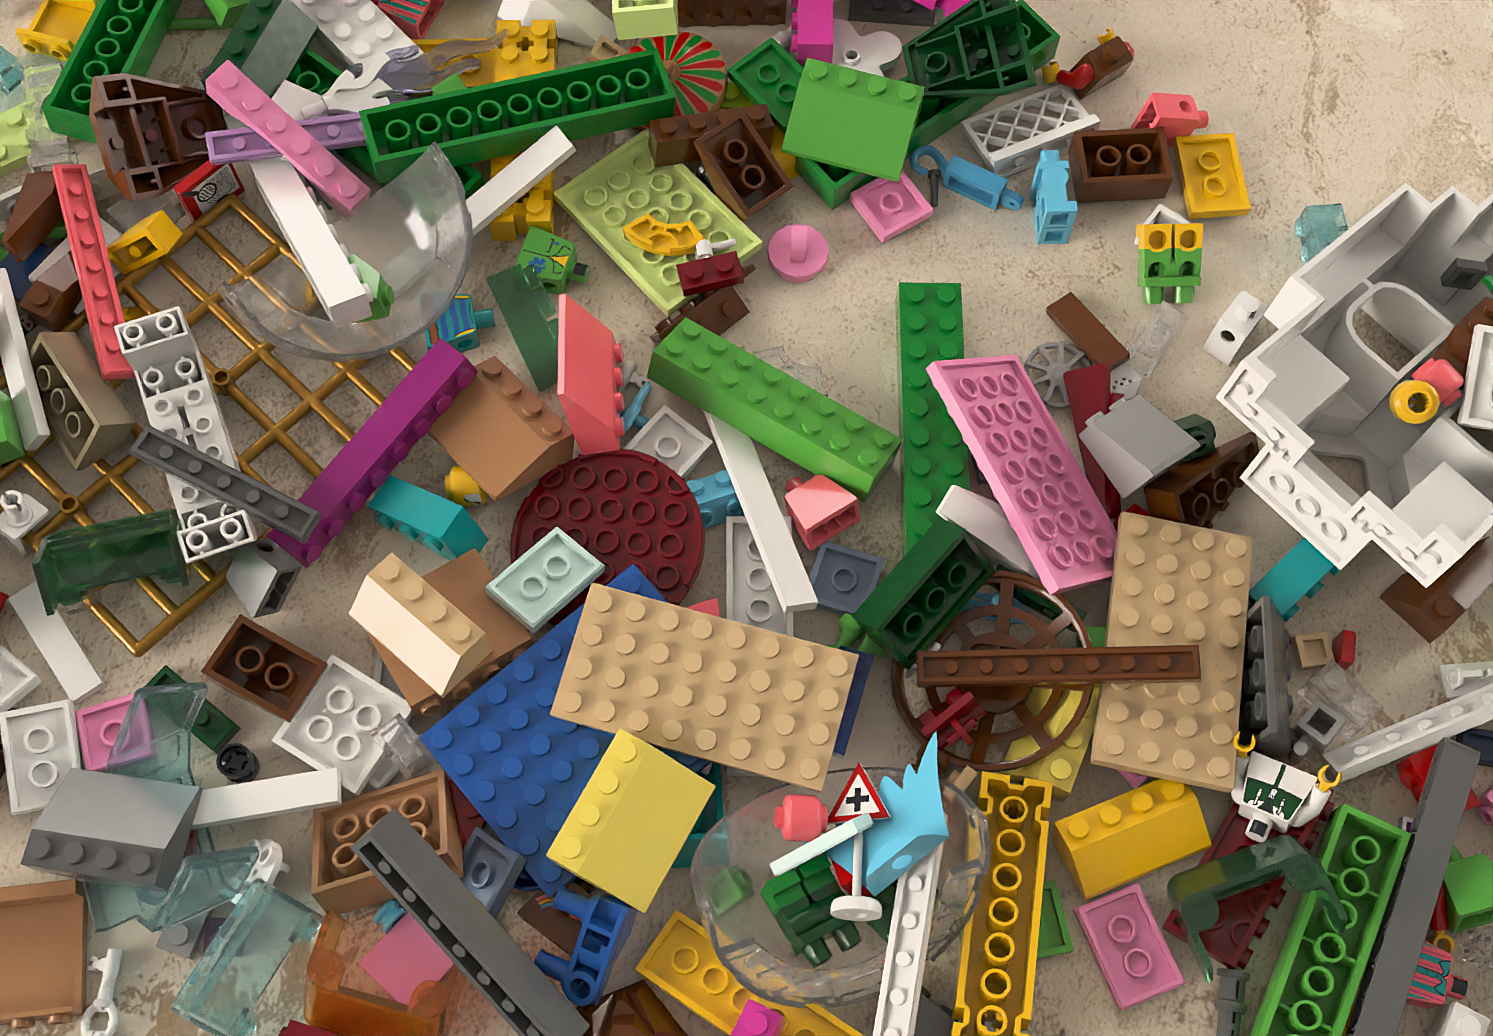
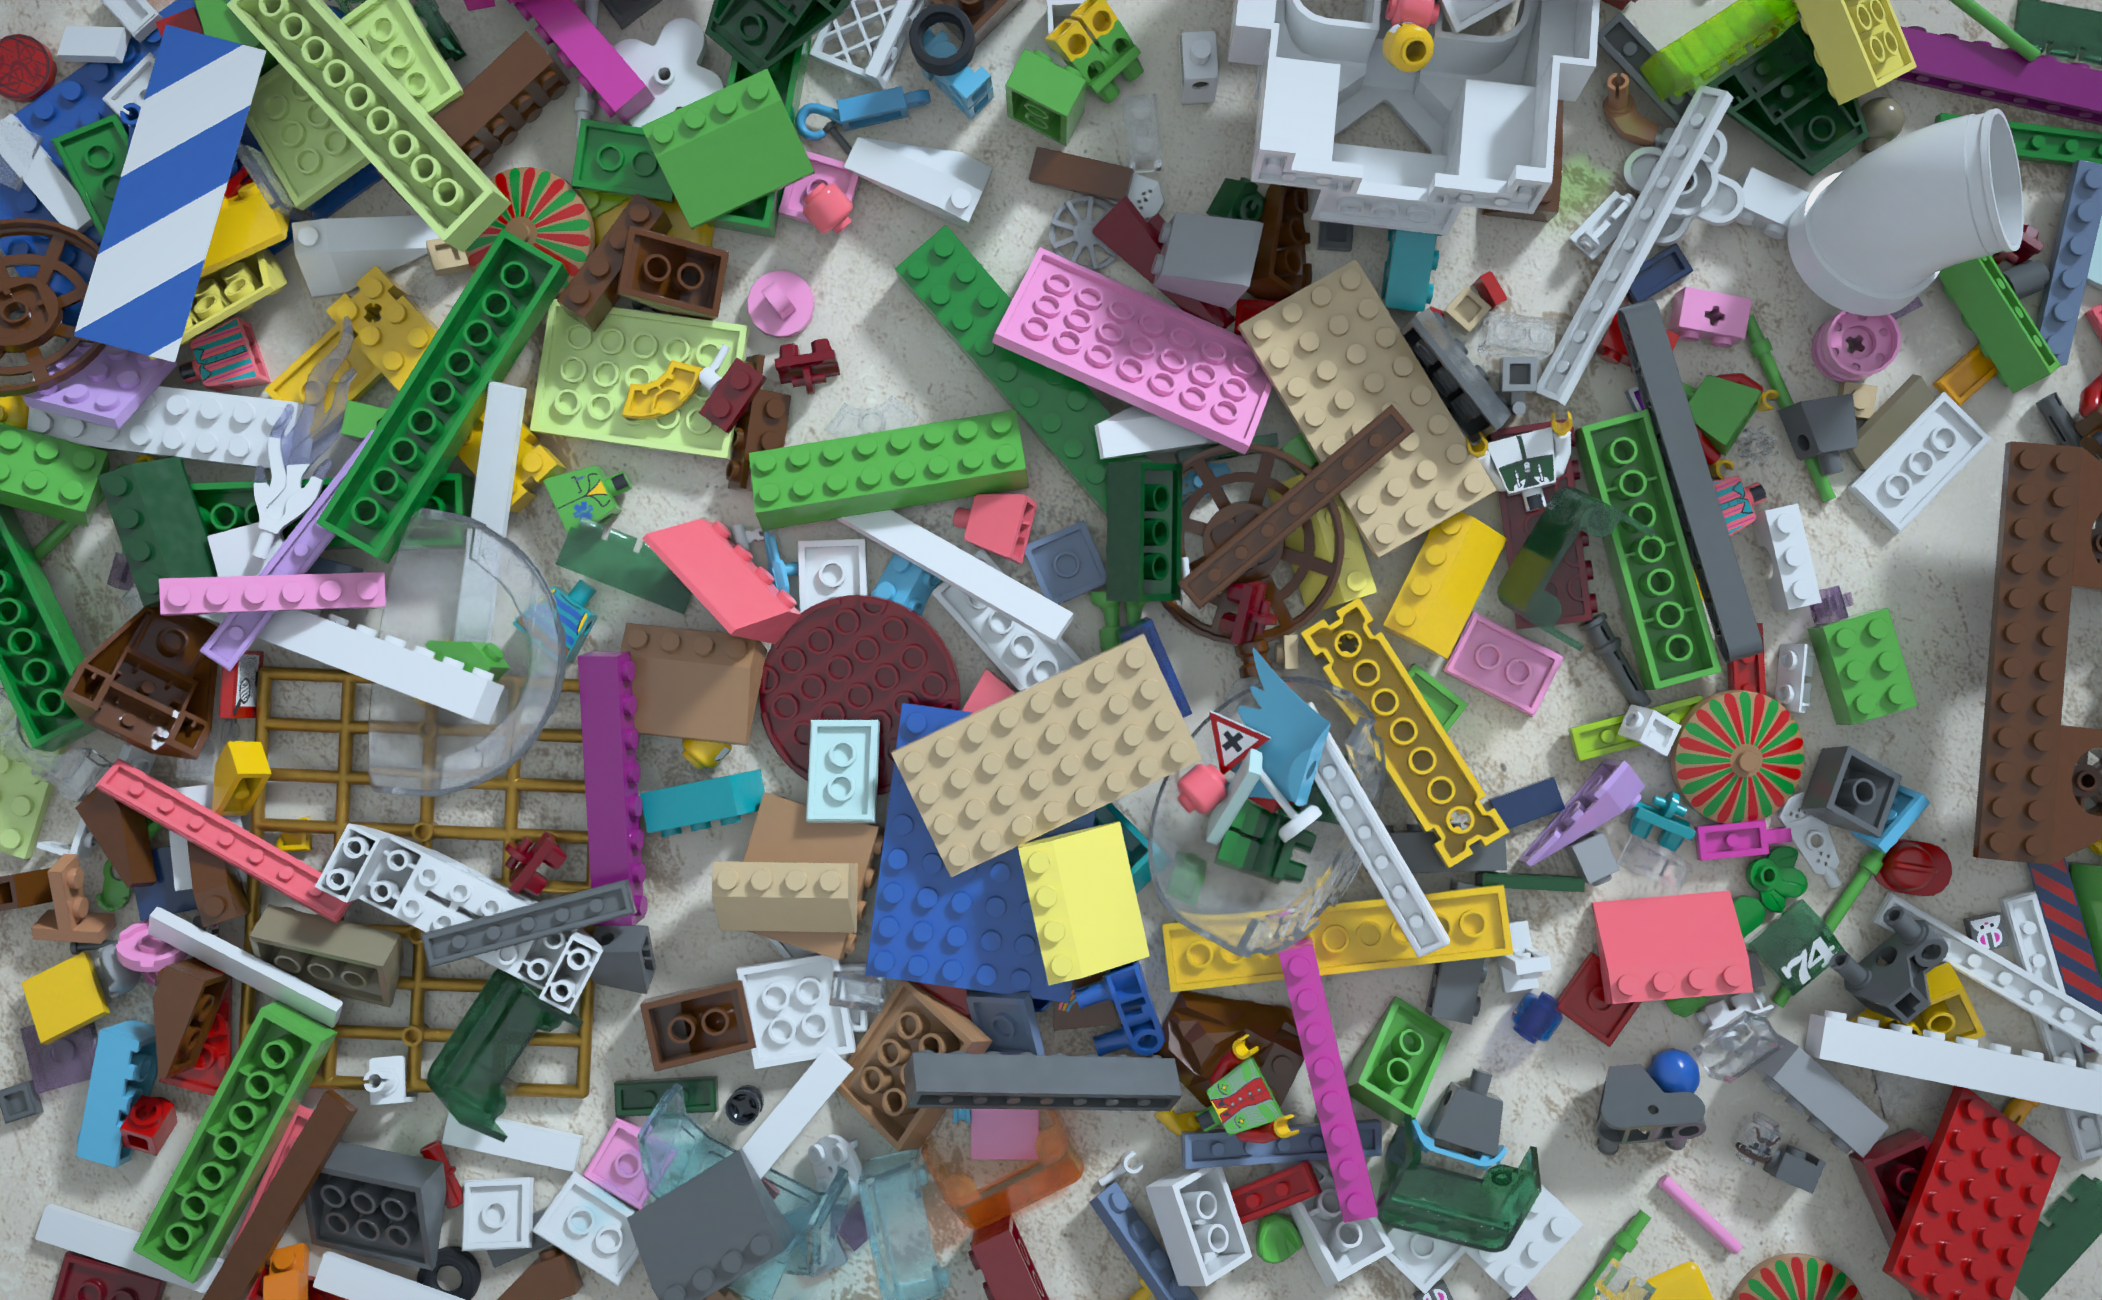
camera: 40 degrees left, 20 degrees up
none -> dark red hips [505,830,567,896]
none -> dark red hips [774,338,840,395]
none -> coral head [803,182,853,234]
none -> white wedge [843,137,992,229]
none -> black tyre [909,4,976,76]
none -> bright green brick [1005,48,1086,146]
none -> dark grey tile [1317,221,1354,252]

